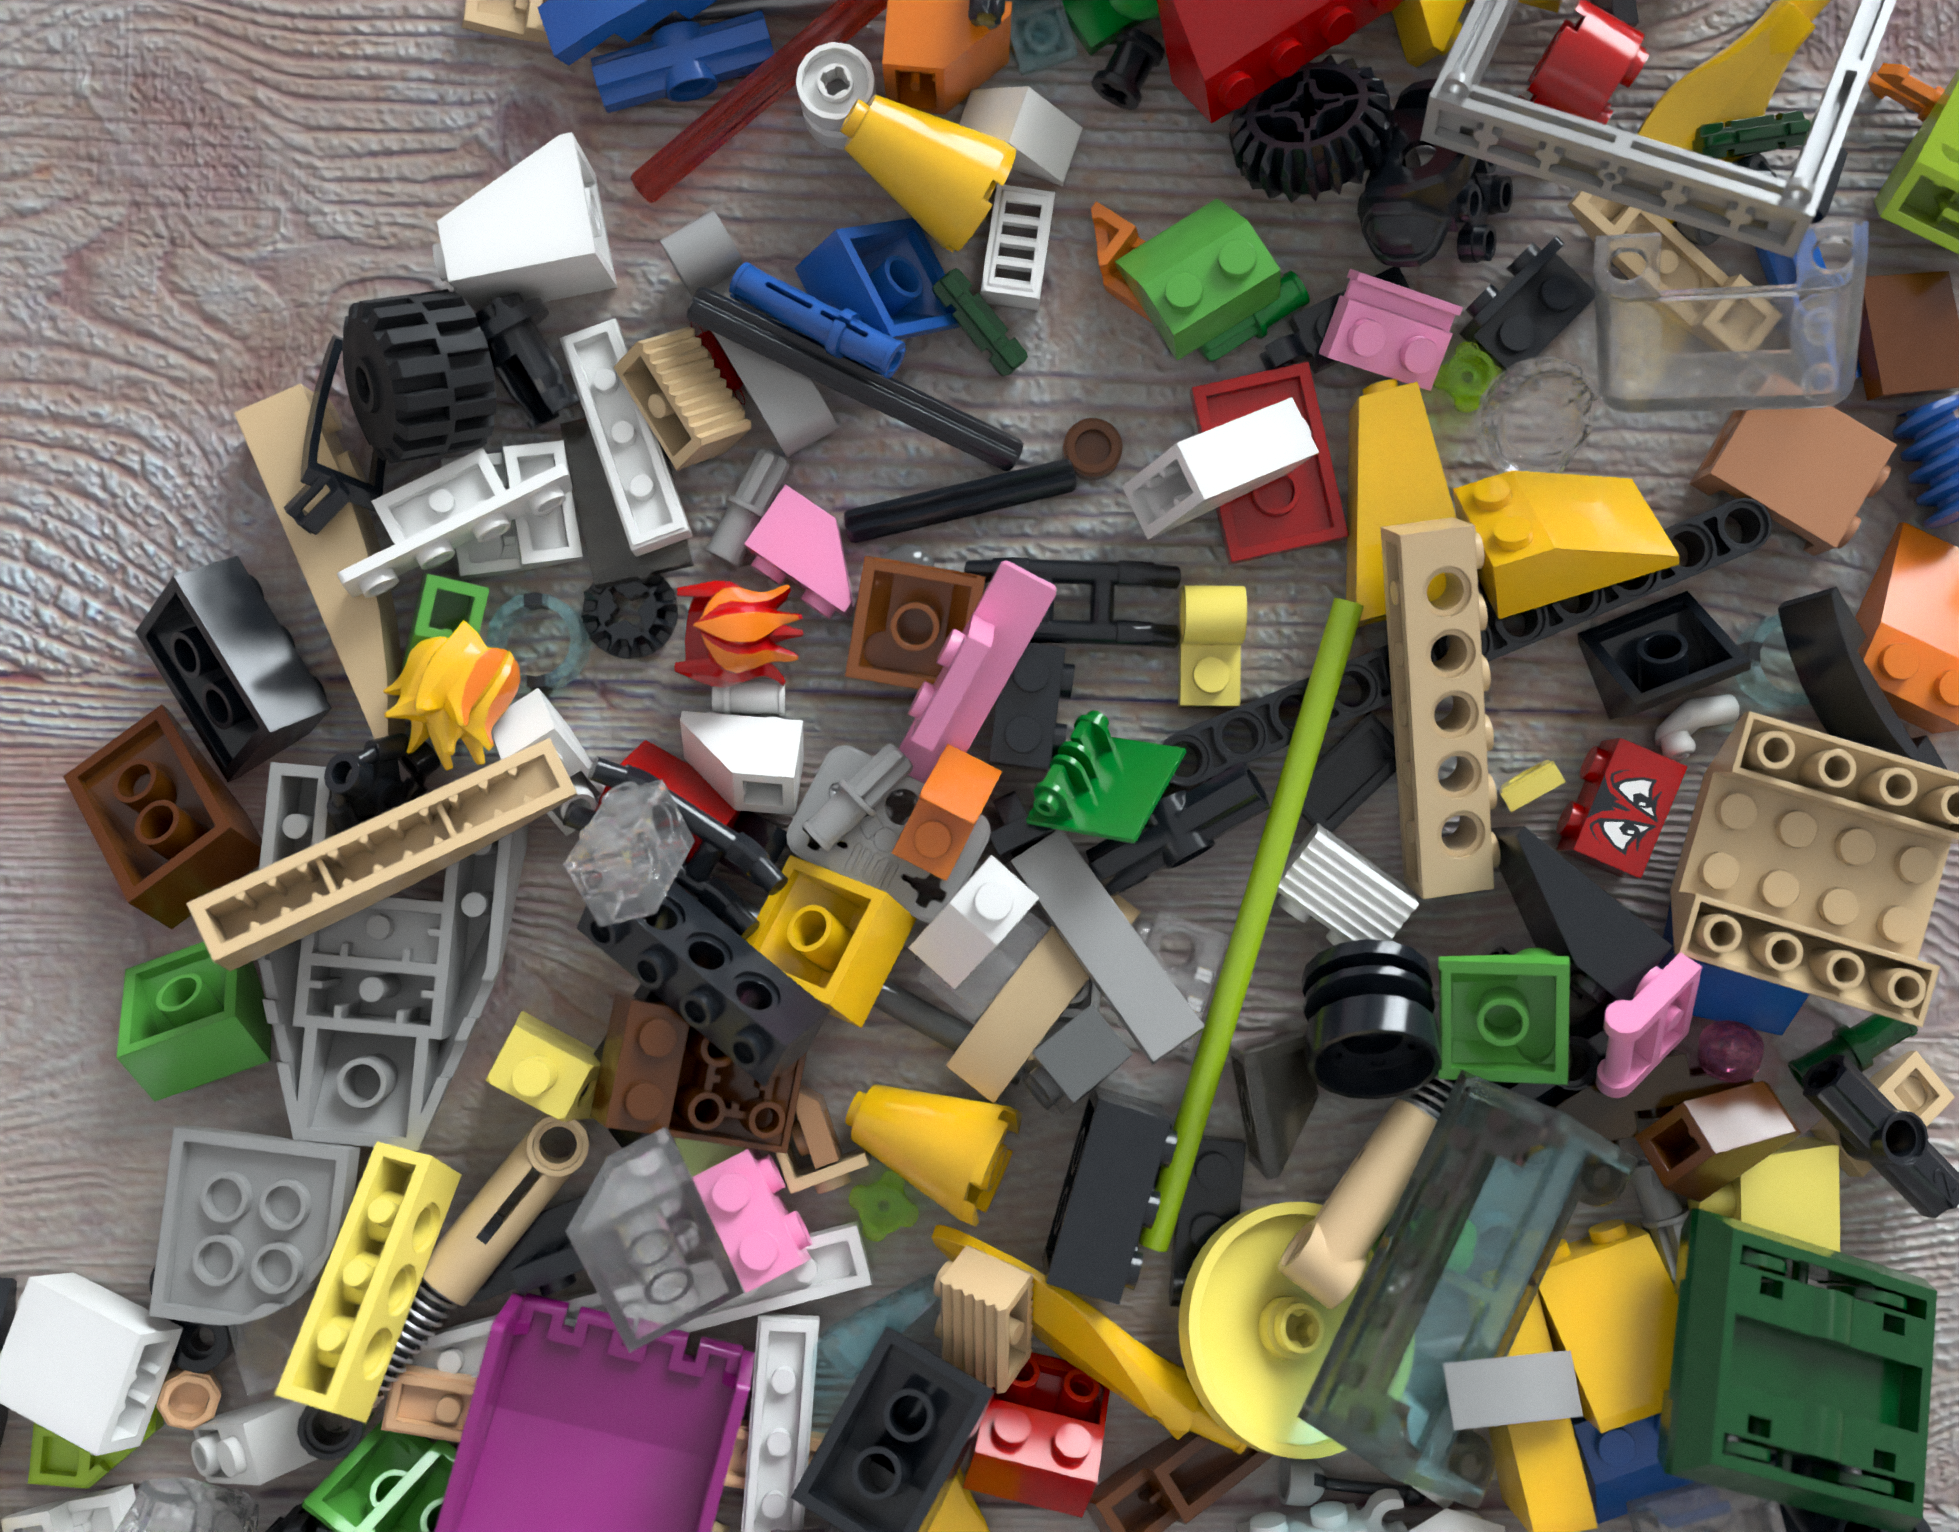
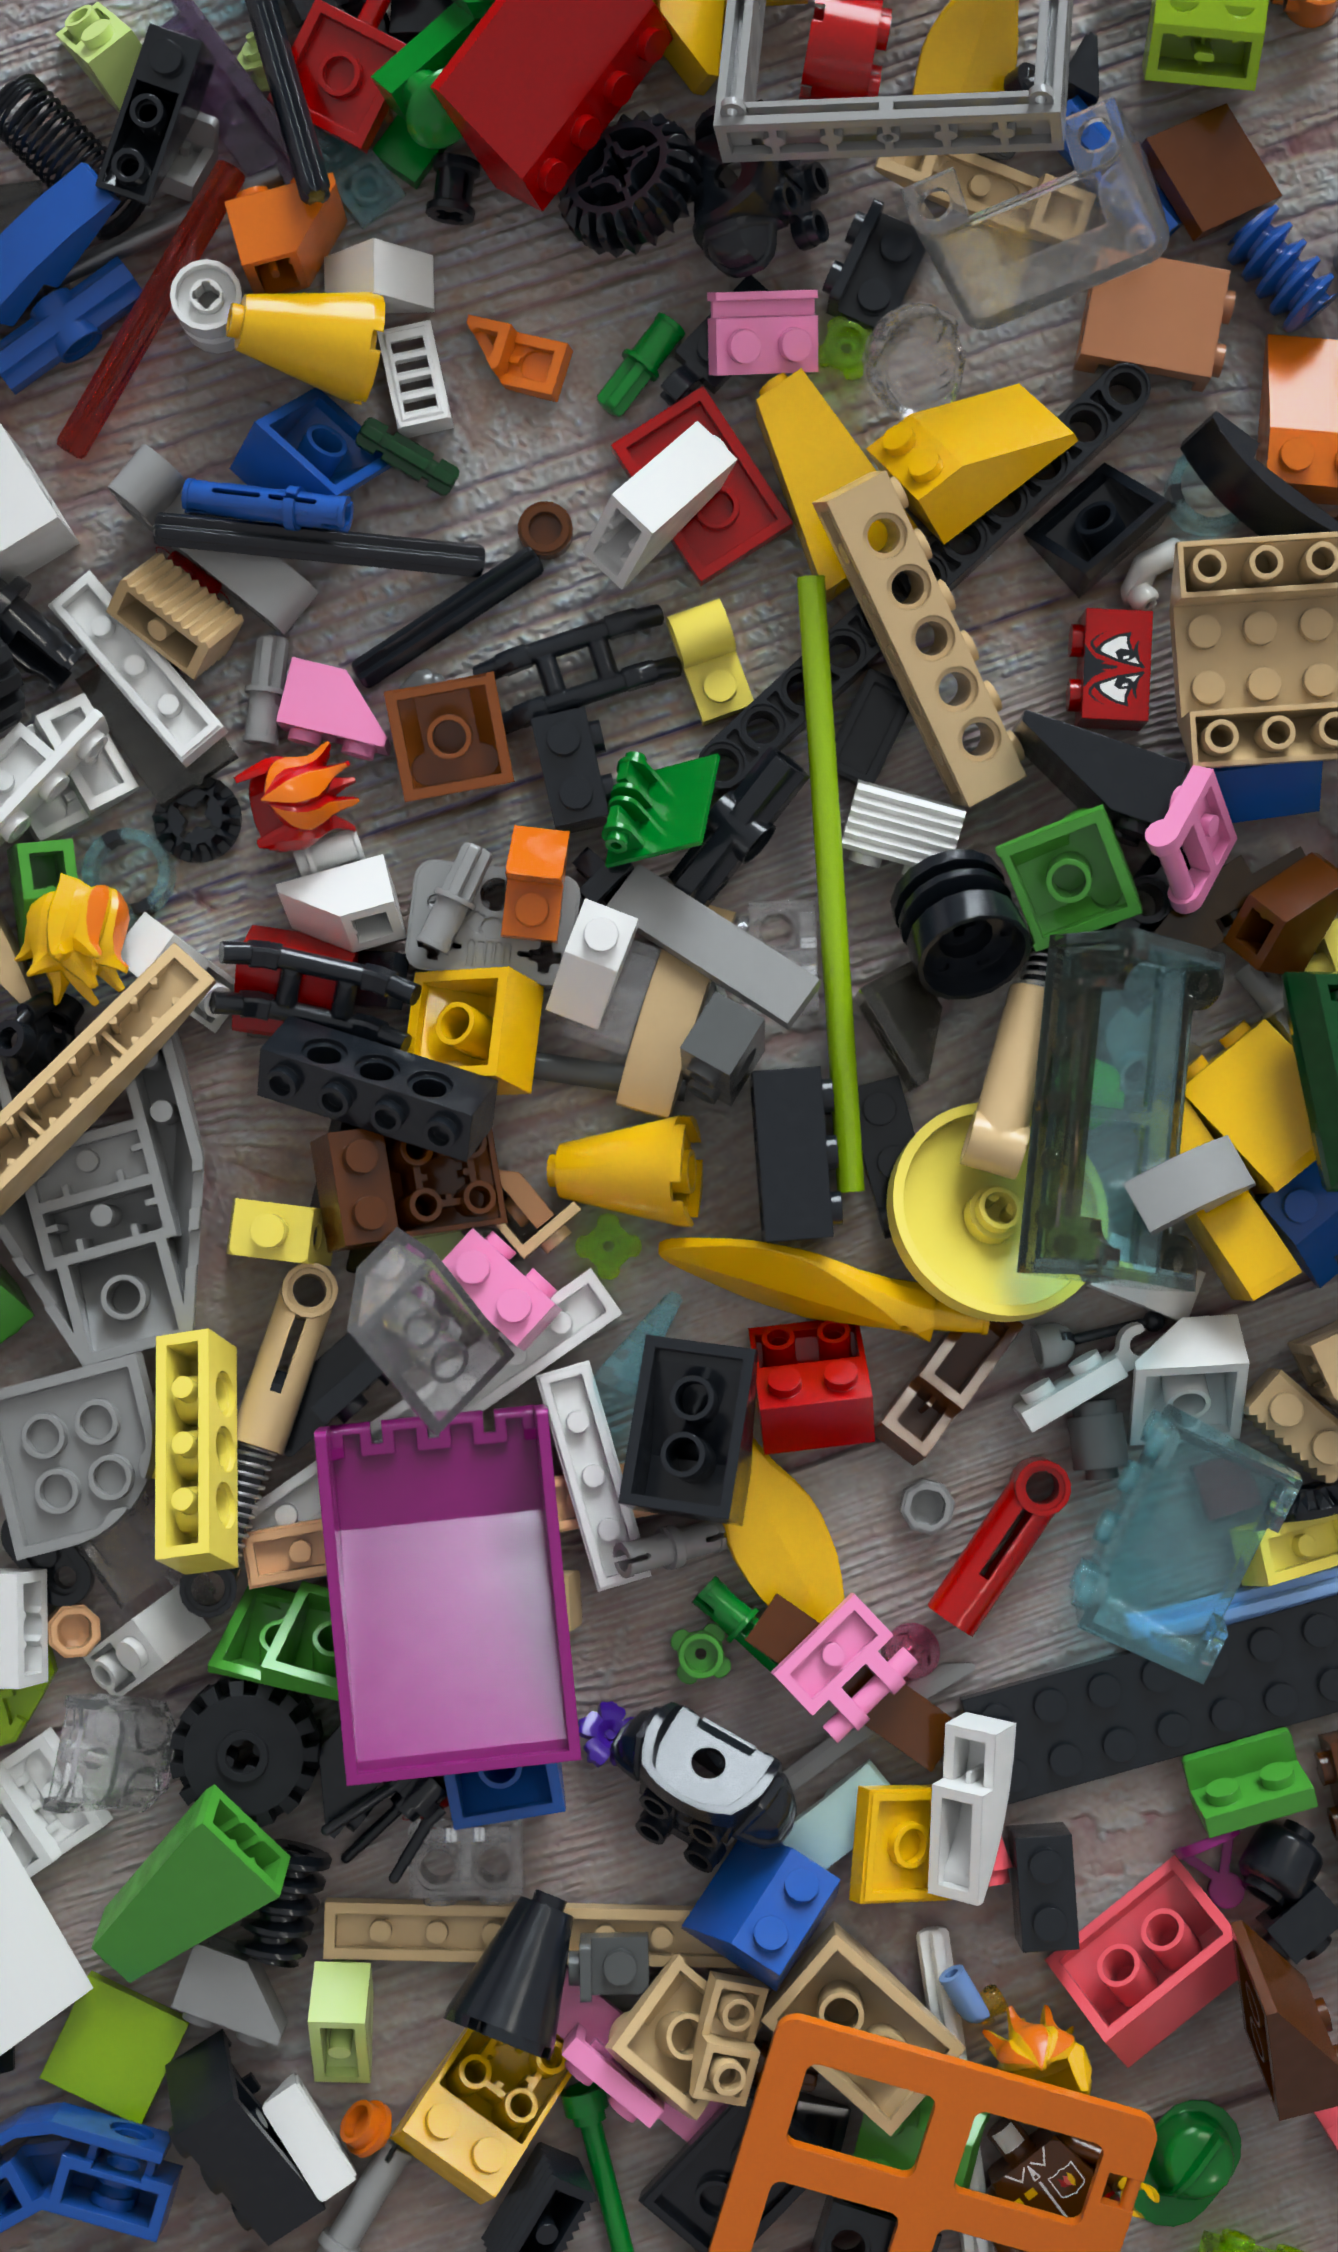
camera: 20 degrees left, 0 degrees up
clear brick [564,779,695,927] -> none
bright pink bracket [898,561,1056,784] -> none
tan brick [933,1245,1034,1394] -> none
bright green slope [1115,198,1281,361] -> none
light yellow tile [1499,760,1566,812] -> none
dark green axle [1692,110,1811,160] -> none
clear pink tile [1697,1021,1764,1082] -> none

